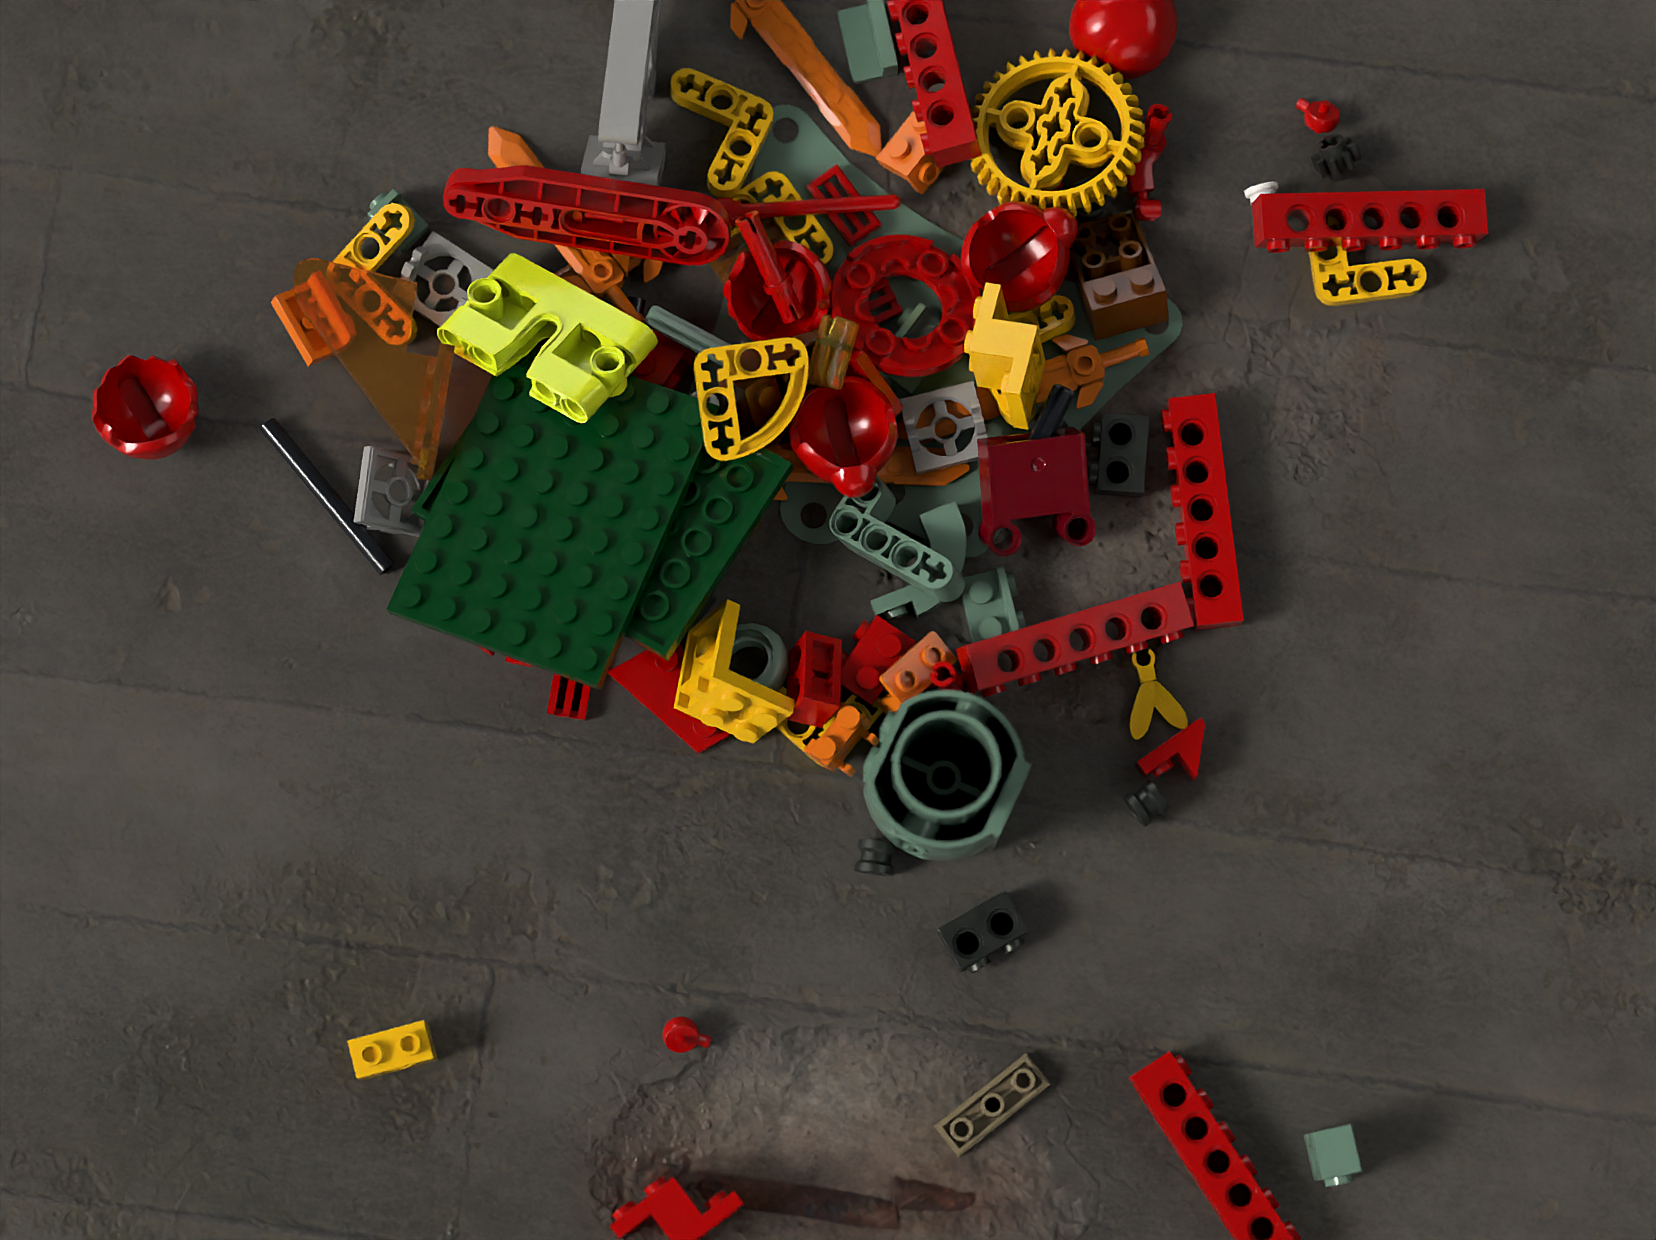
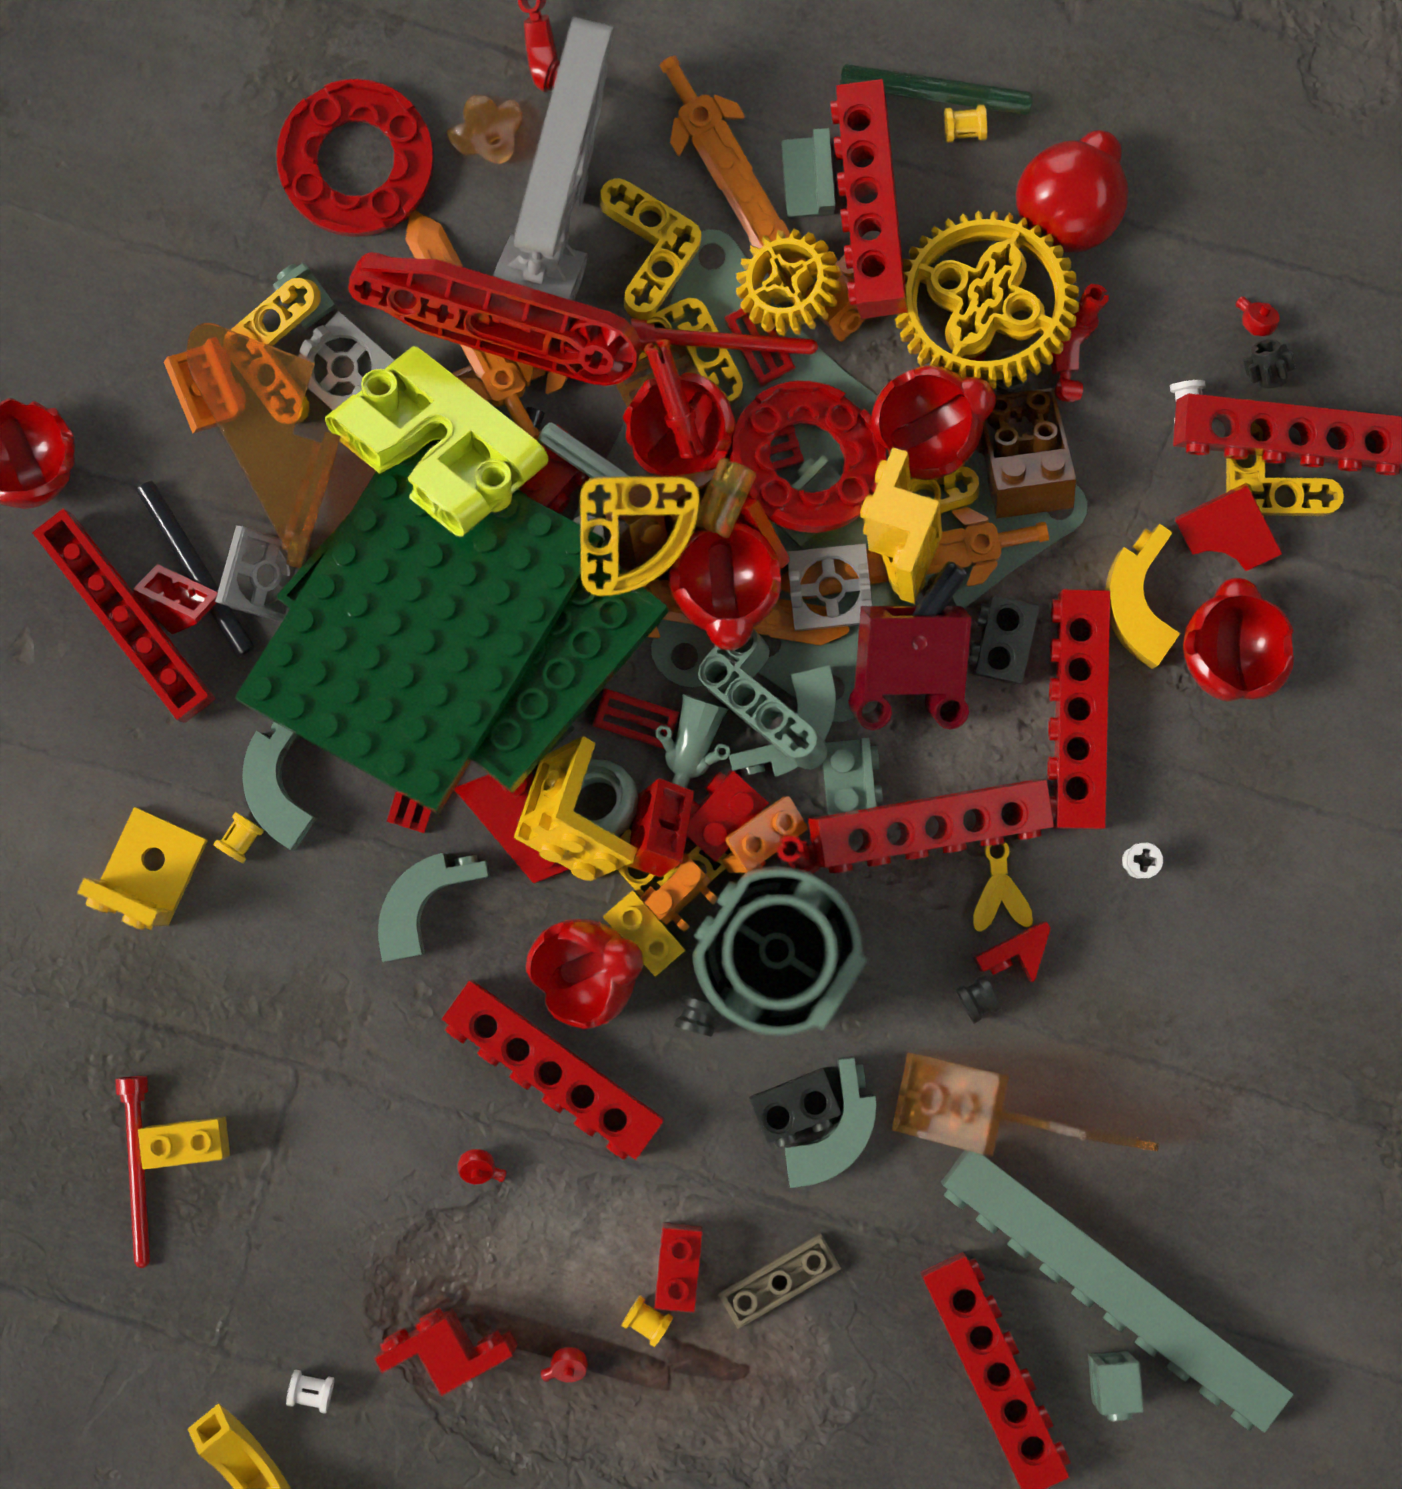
camera: 10 degrees right, 5 degrees up
none -> red brick [32,508,216,723]
none -> yellow bracket [77,807,208,930]
none -> red piece [115,1076,150,1268]
none -> red slope [133,564,218,635]
none -> yellow bush [213,812,265,864]
none -> sand green arch [243,722,318,851]
none -> red plate [276,79,434,237]
none -> sand green arch [378,853,491,962]
none -> red brick [441,980,664,1160]
none -> clear orange plate [447,95,523,163]
none -> red piece [526,919,644,1029]
none -> red piece [540,1347,588,1382]
none -> red tile [593,688,680,750]
none -> yellow brick [603,890,685,977]
none -> yellow bush [621,1295,673,1347]
none -> red brick [654,1223,702,1312]
none -> sand green piece [656,694,730,788]
none -> yellow gear [736,228,842,336]
none -> sand green arch [784,1056,876,1188]
none -> clear orange piece [892,1052,1160,1156]
none -> sand green brick [941,1145,1294,1433]
none -> yellow arch [1105,524,1180,669]
none -> white bush [1122,843,1163,879]
none -> red tile [1175,483,1282,571]
none -> red piece [1183,578,1294,702]

